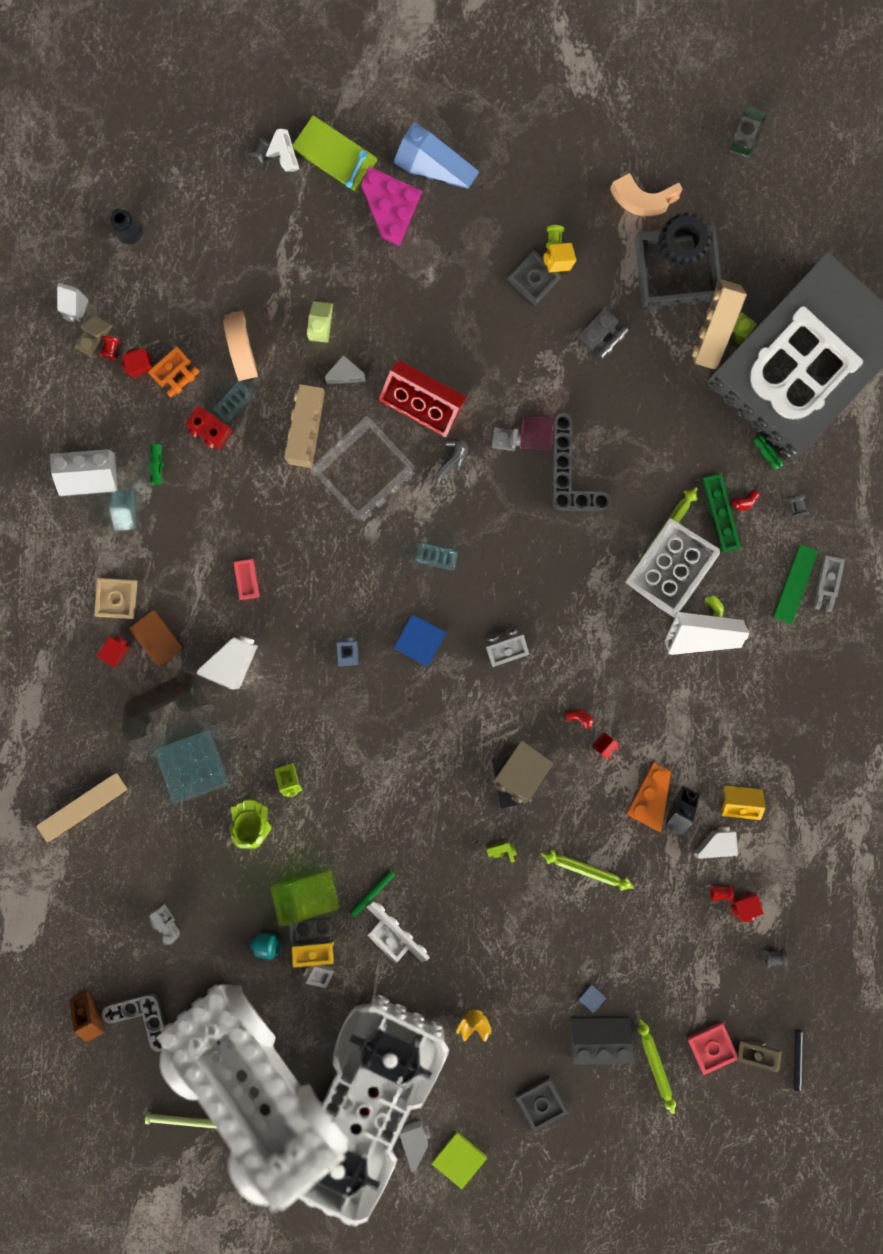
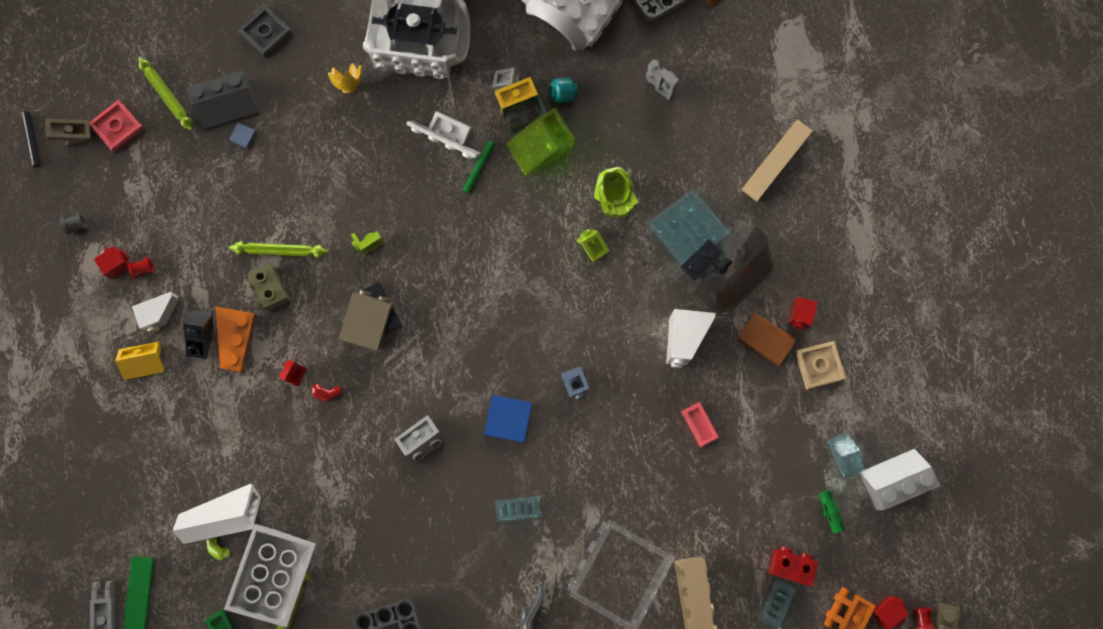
camera: 160 degrees right, 10 degrees down
none -> olive brick [248,263,291,312]
none -> black plate [680,239,732,290]

